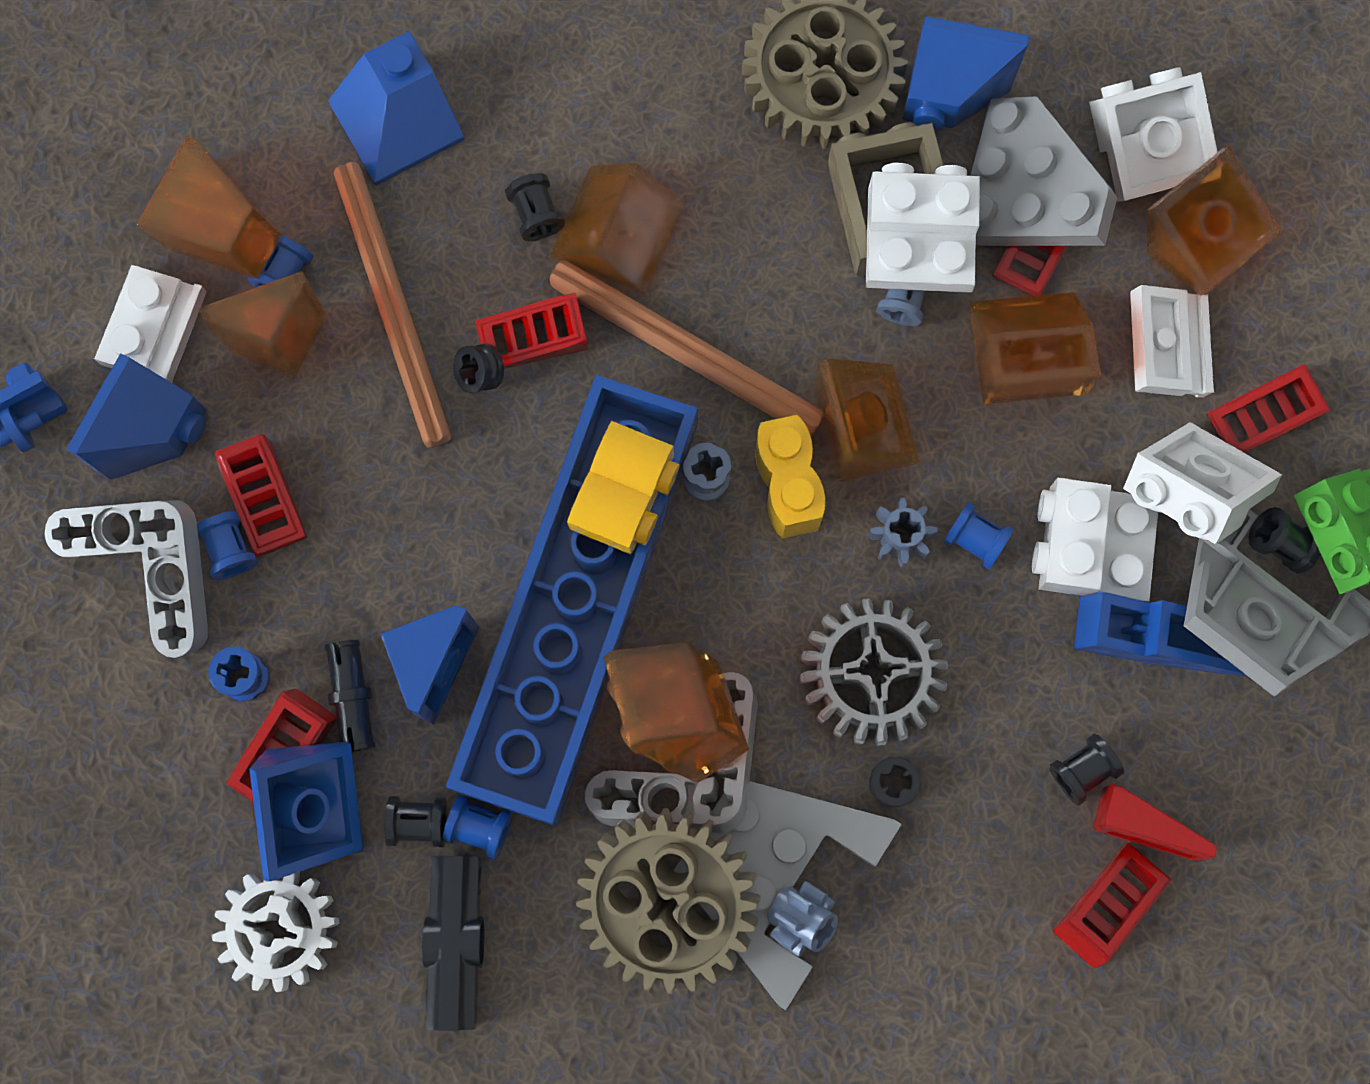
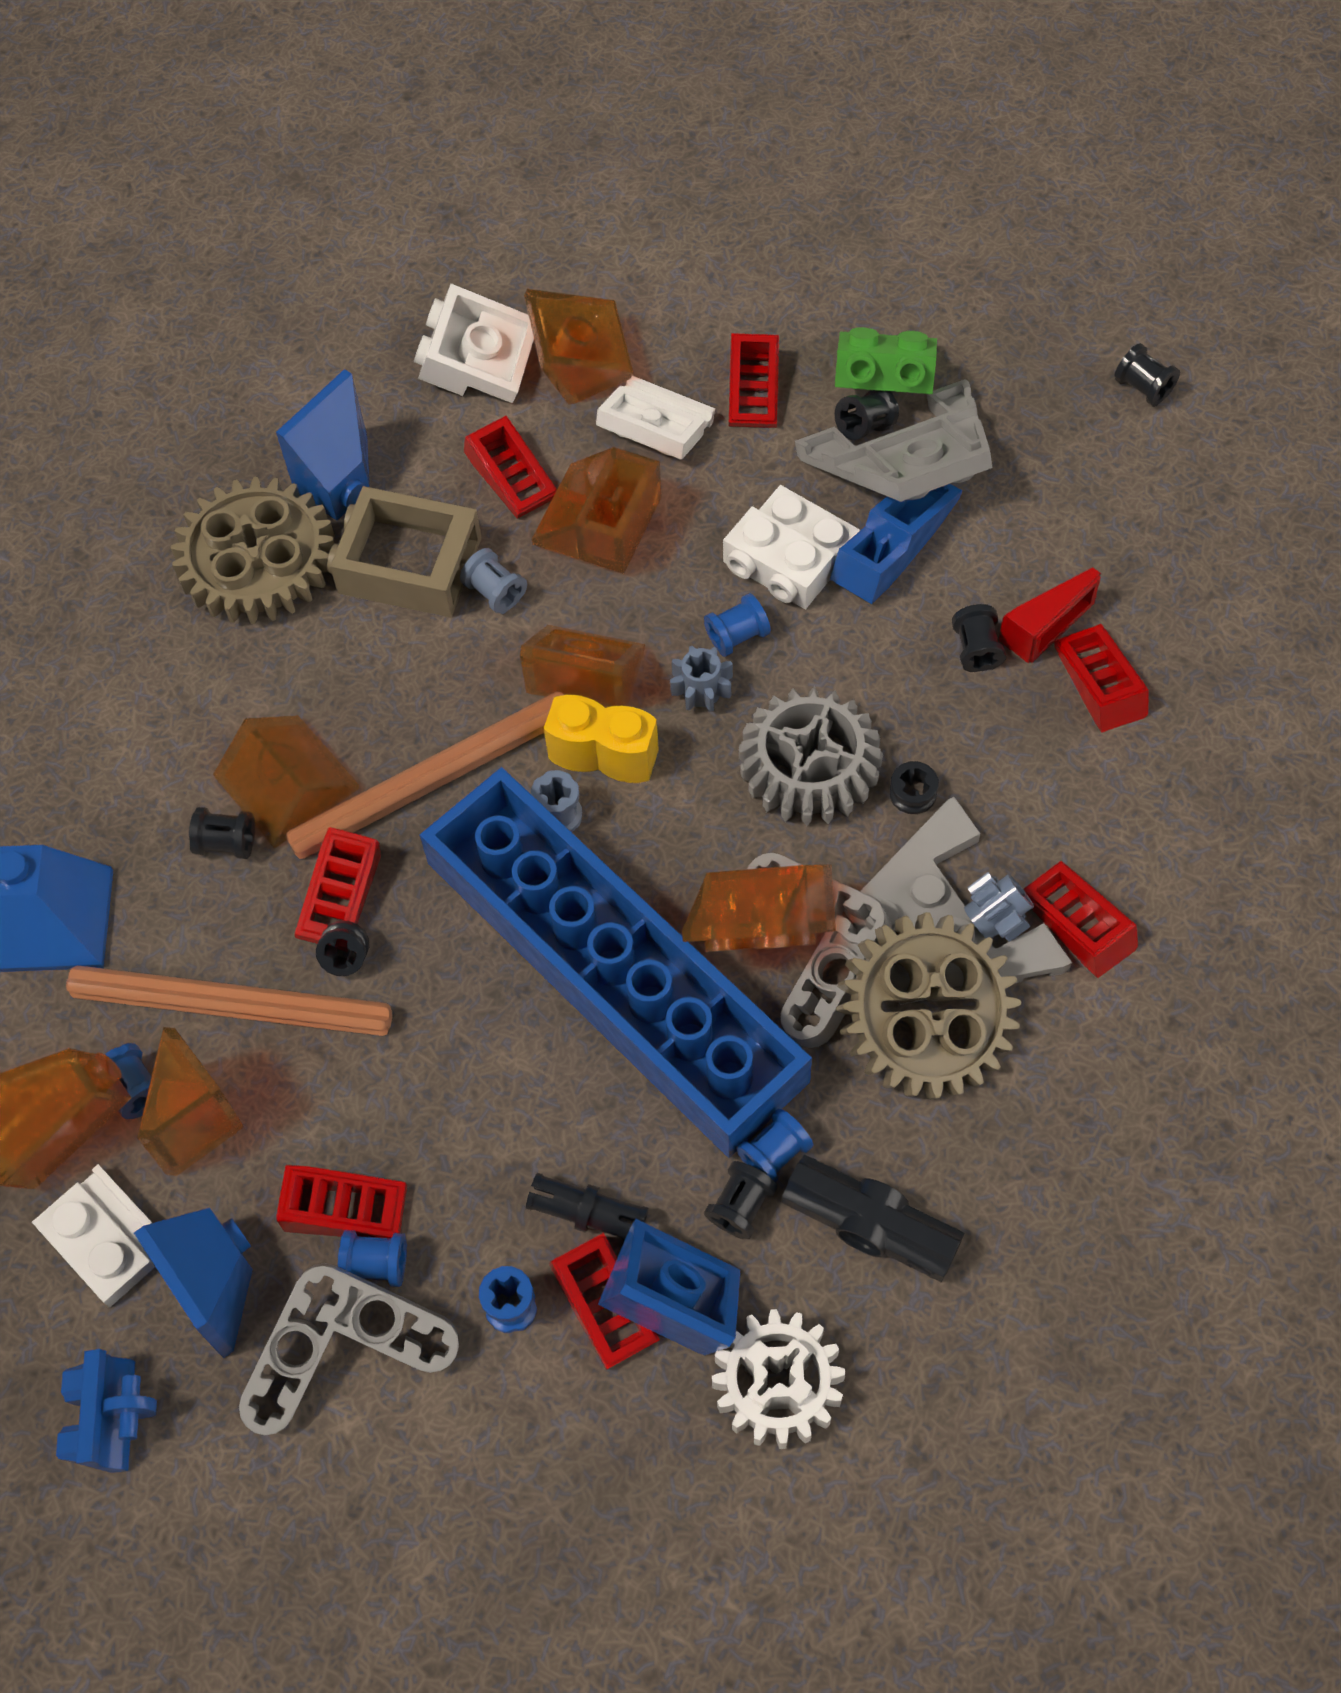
camera: 60 degrees left, 15 degrees down
blue slope [381,605,479,725] -> none
yellow brick [567,421,680,554] -> none
white plate [866,163,980,292] -> none
light grey plate [970,96,1117,246] -> none
white plate [1123,422,1282,544] -> none
none -> red slope [1024,861,1138,978]

